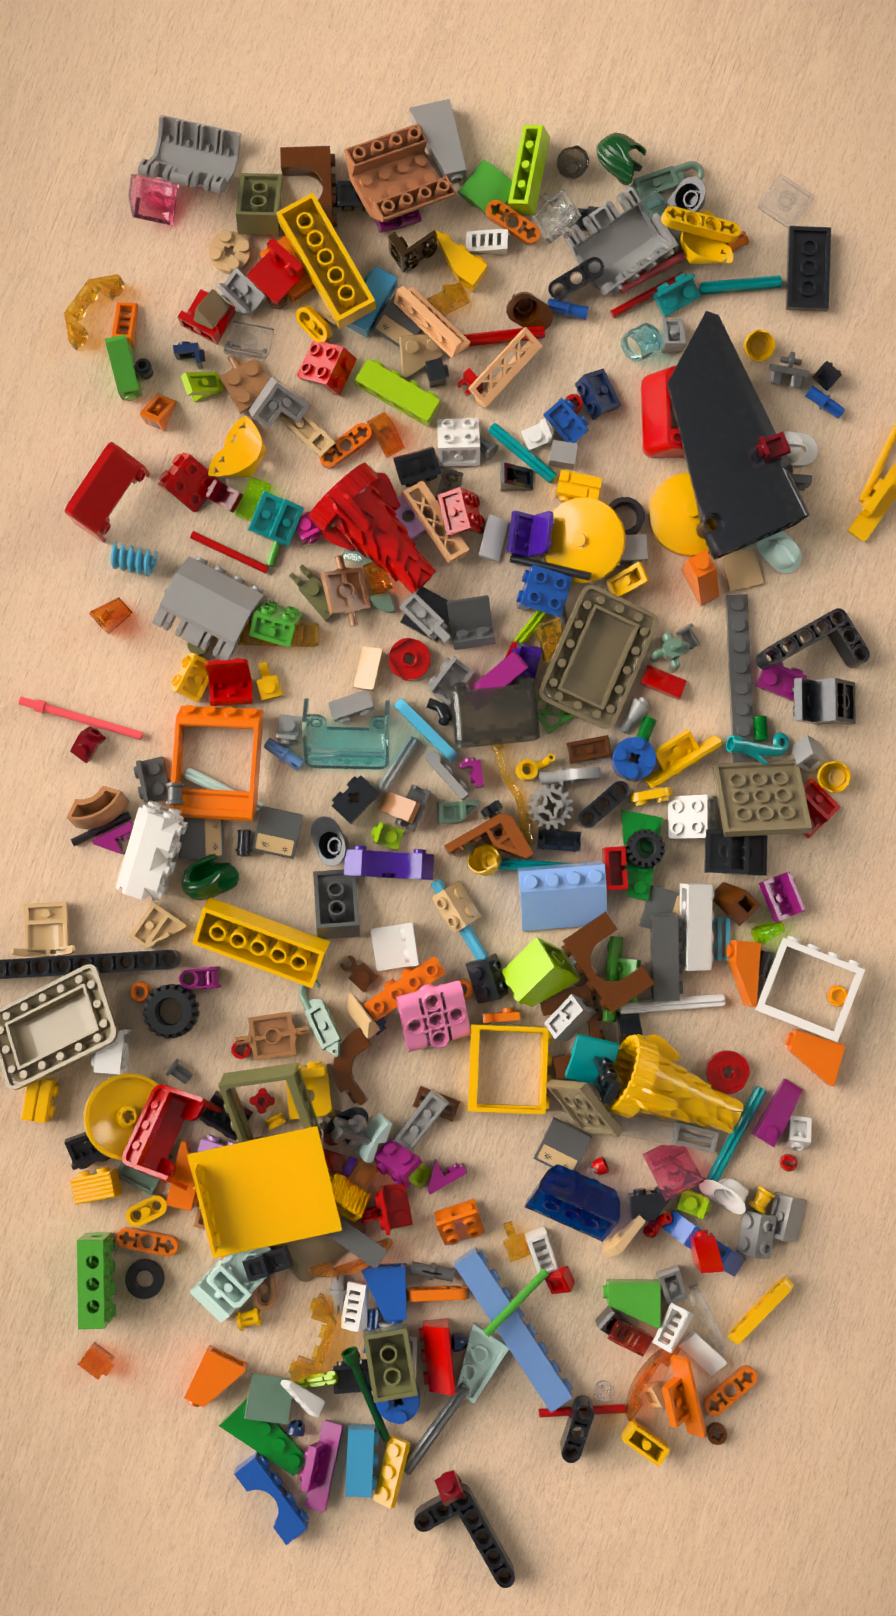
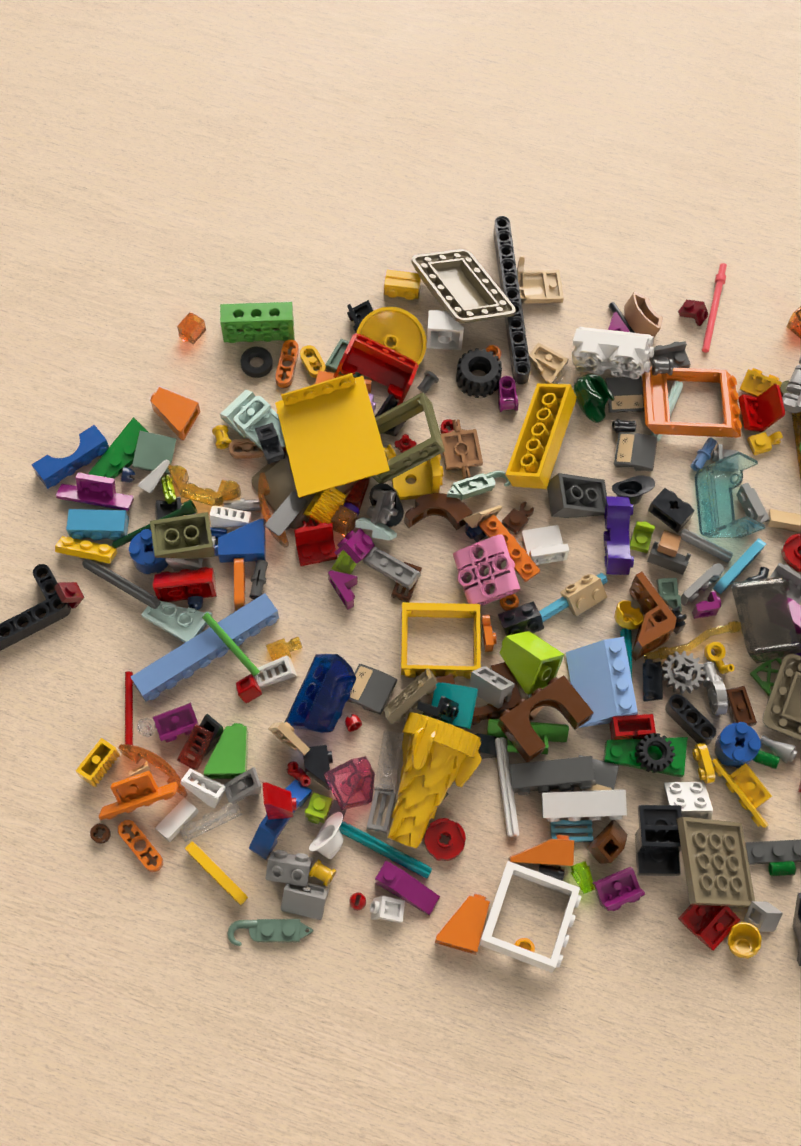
camera: 85 degrees right, 20 degrees down
yellow brick [70,1166,122,1205] -> none
orange bracket [434,1199,485,1246] -> none
black beam [560,1395,594,1463] -> none
teal plant [726,733,790,765] -> none
none -> magenta bracket [152,702,199,743]
none -> sand green plate [227,919,314,946]

